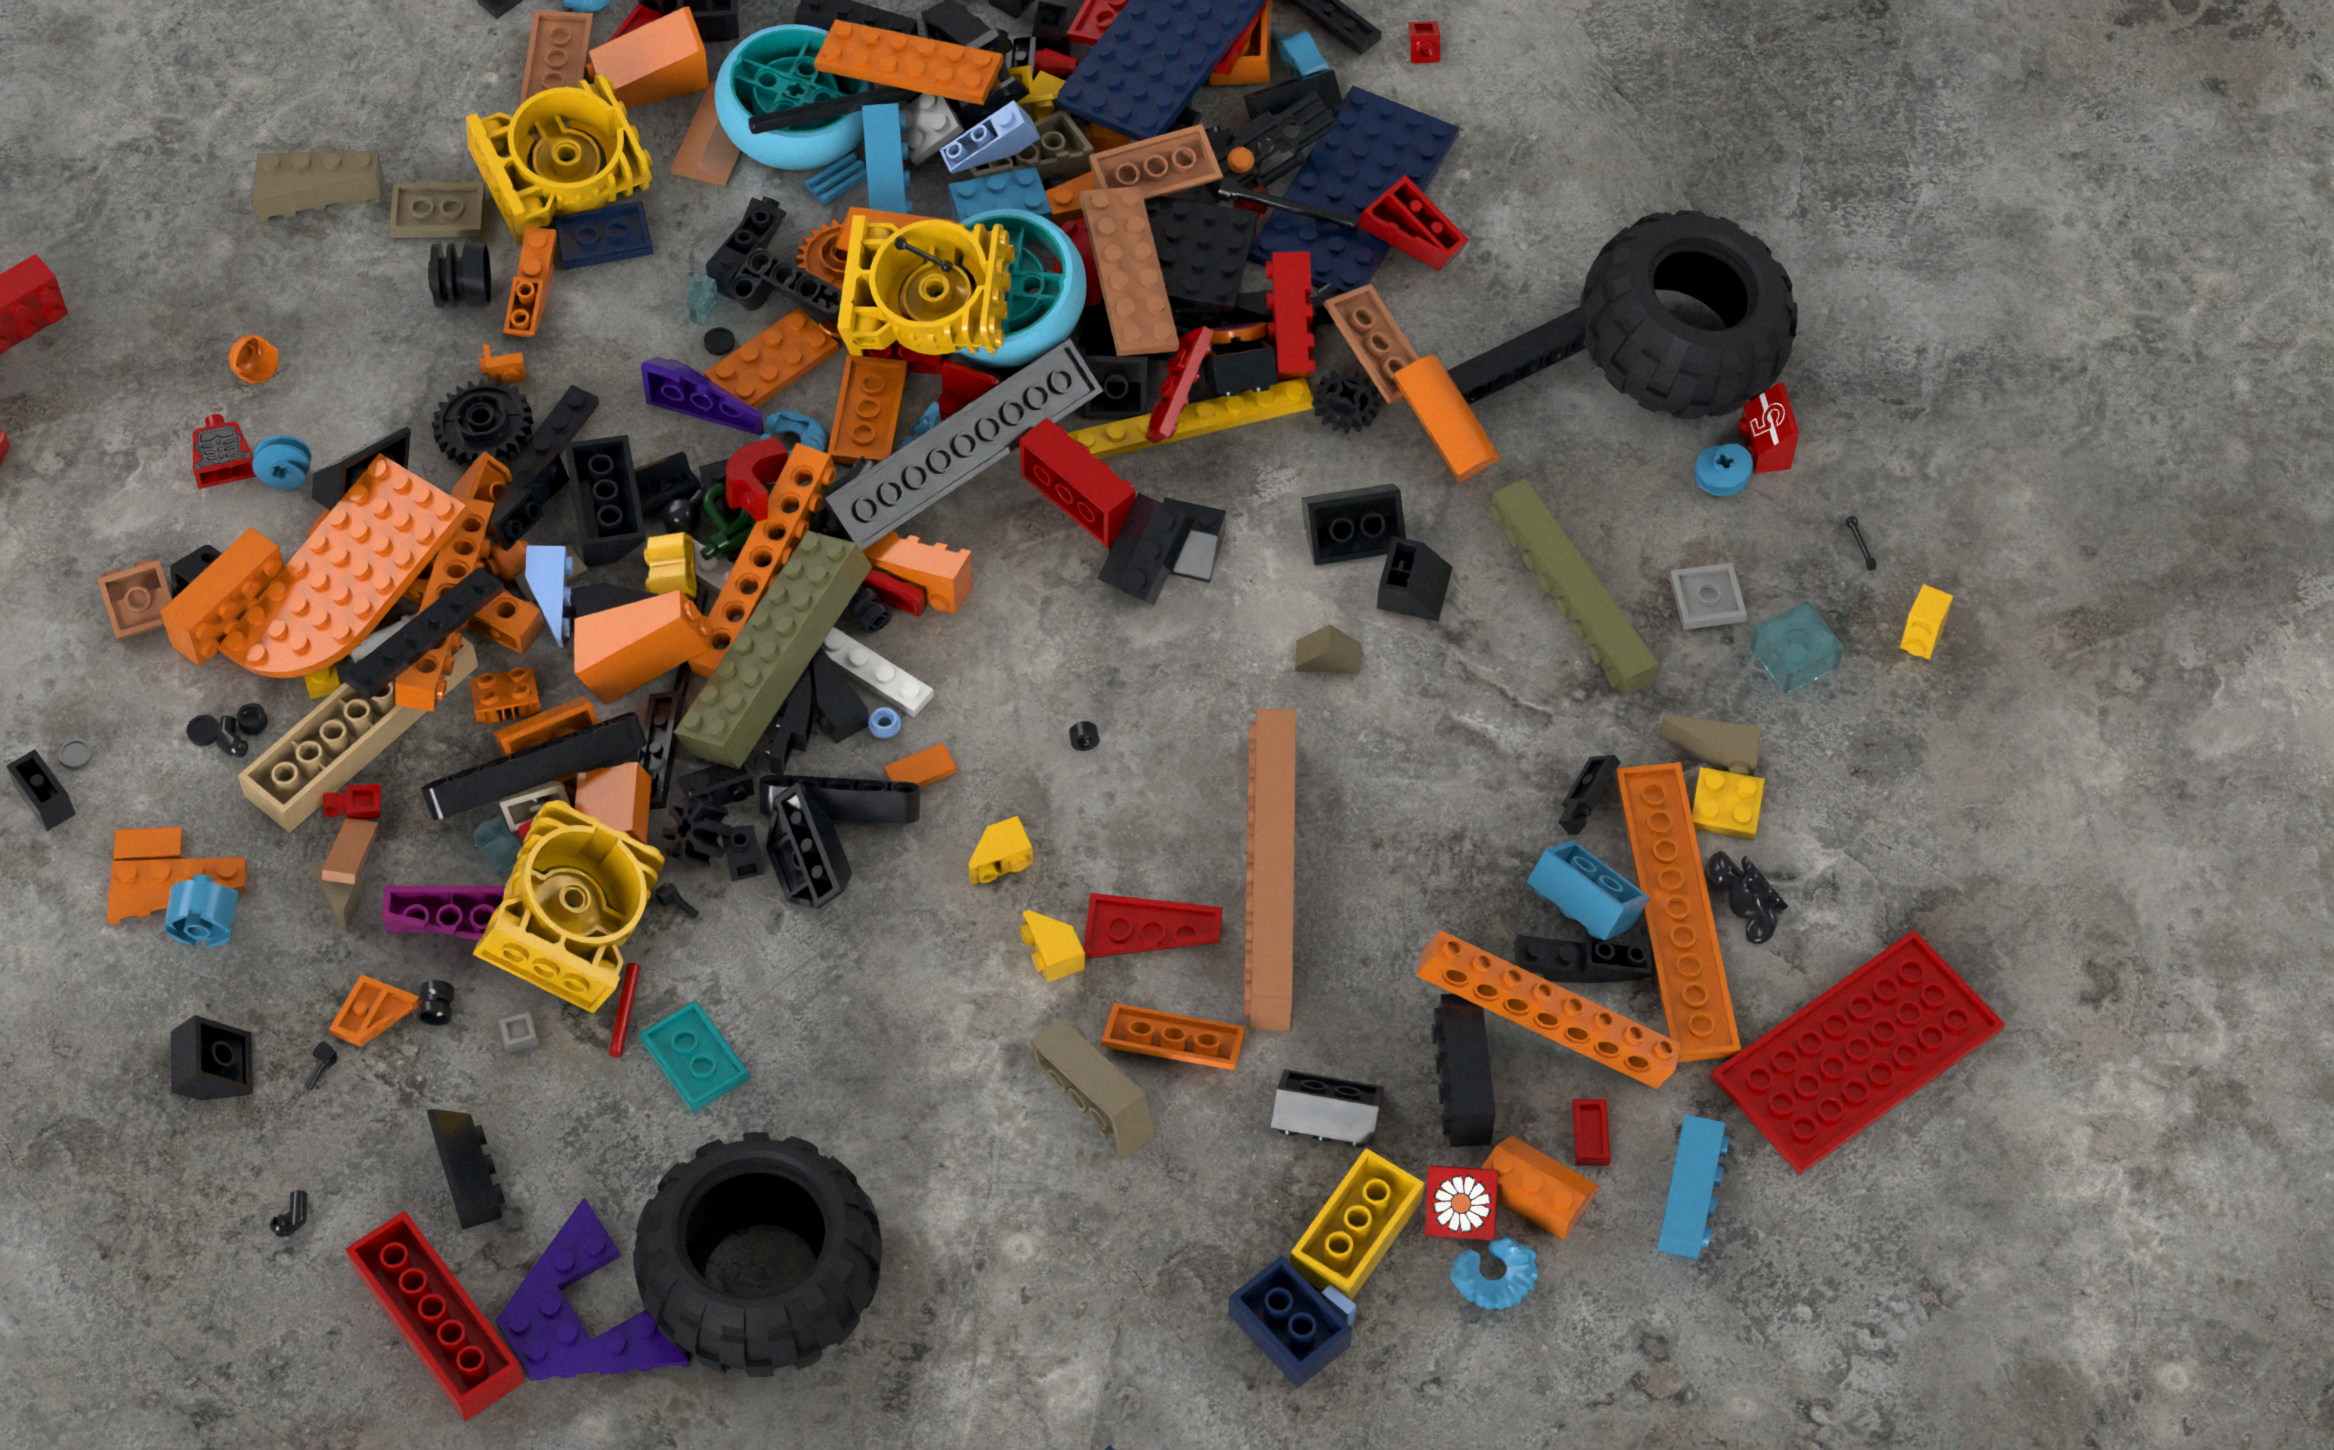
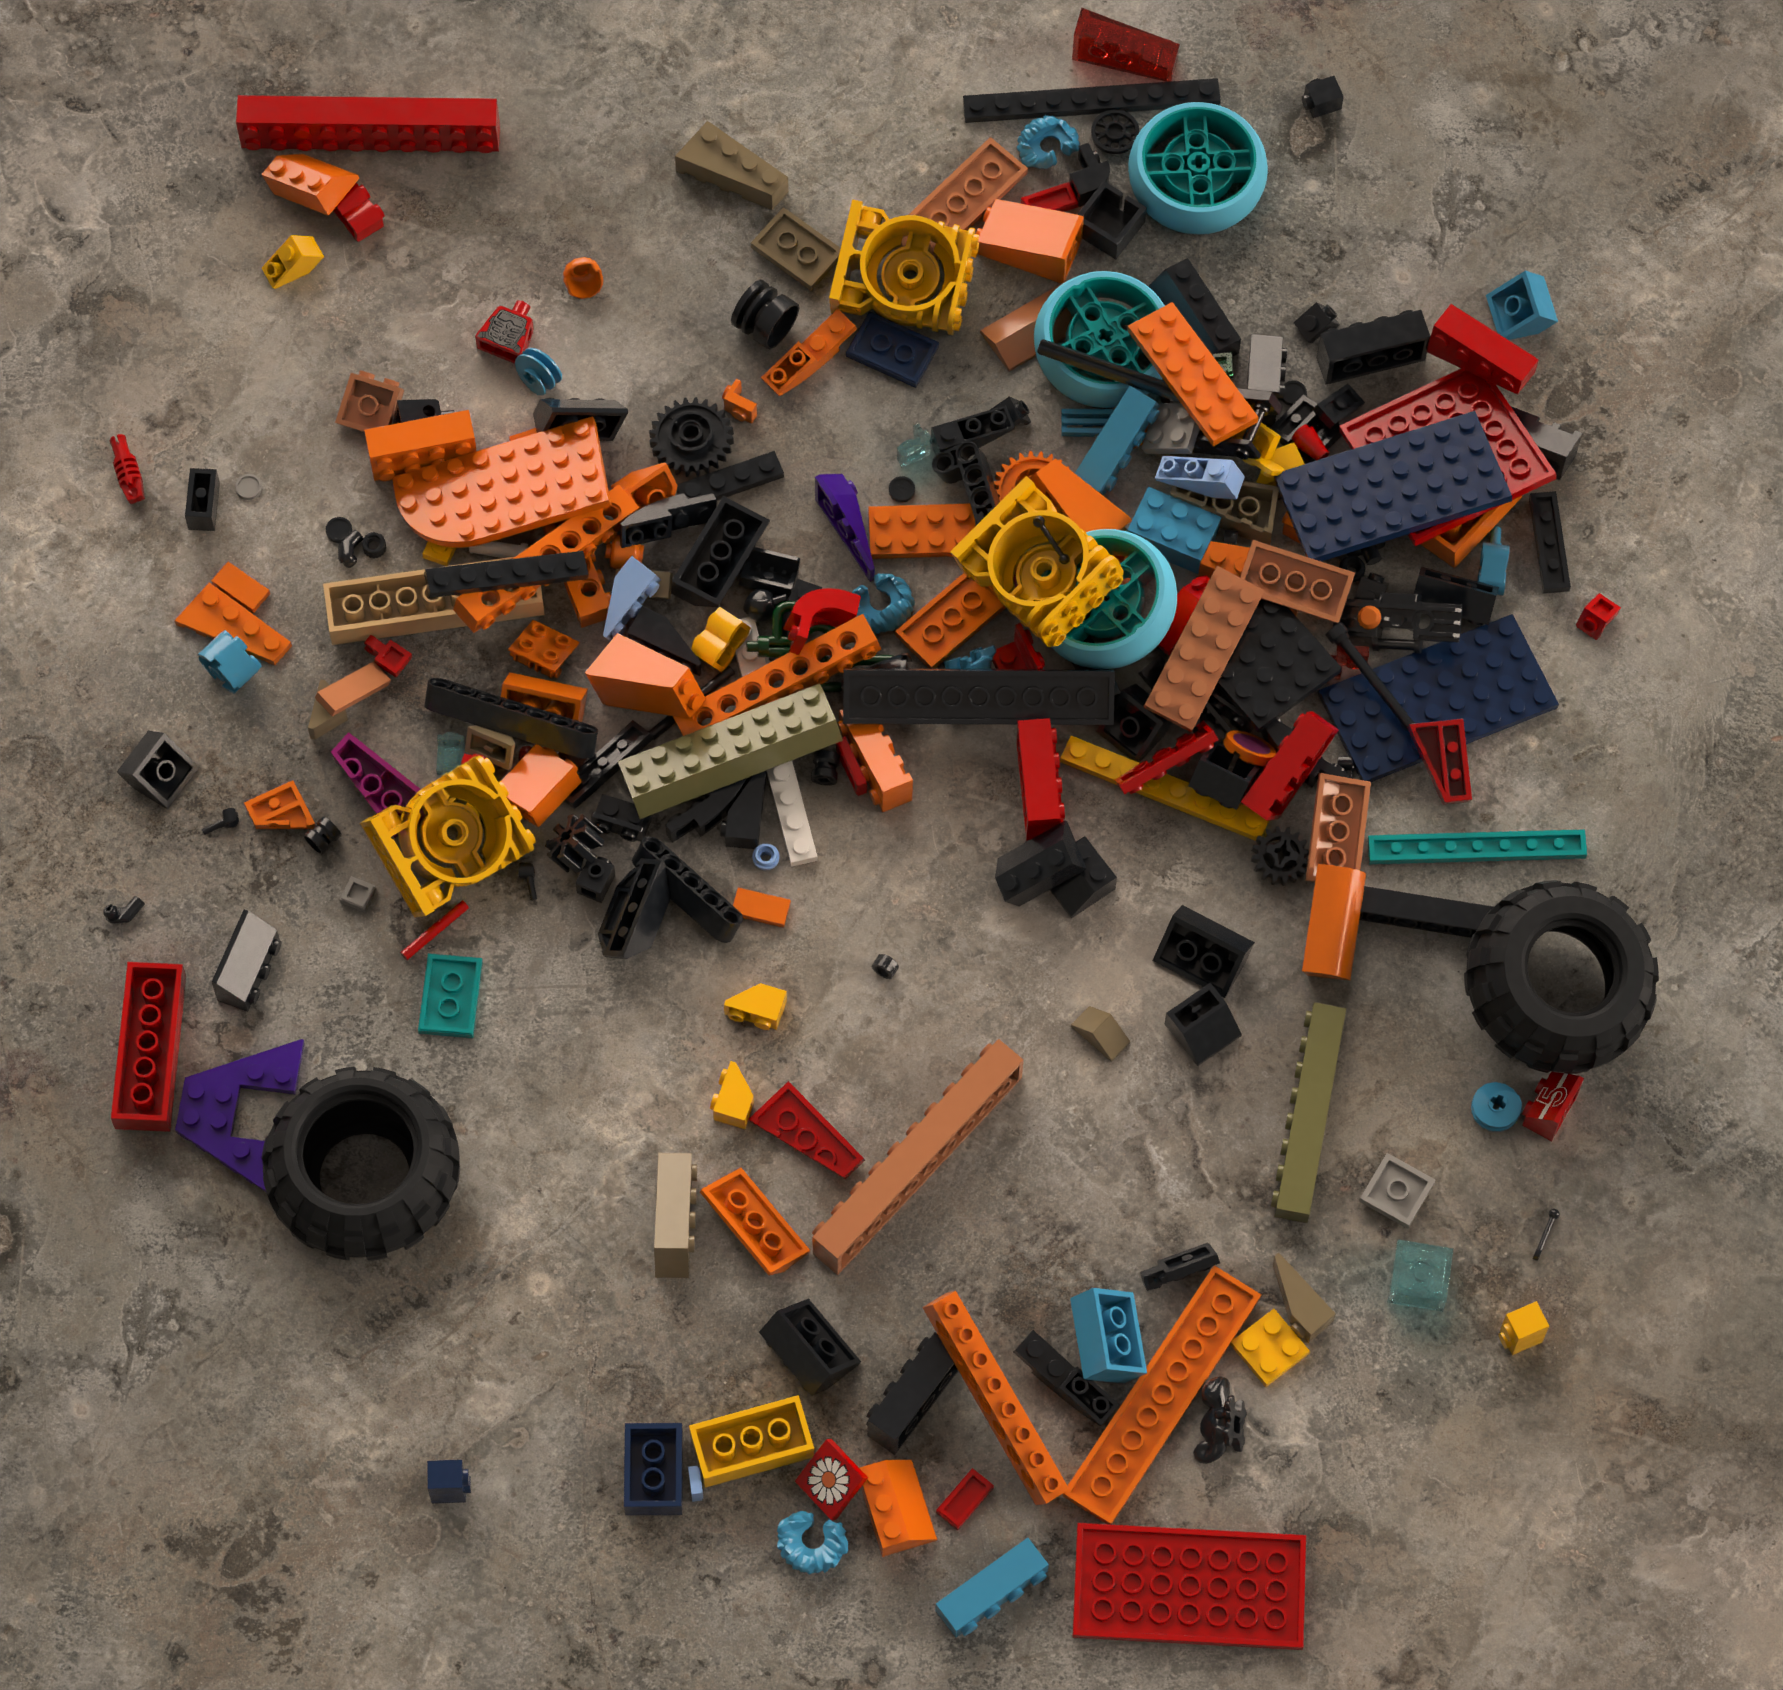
camera: 40 degrees right, 10 degrees up
none -> teal plate [1367,829,1587,865]

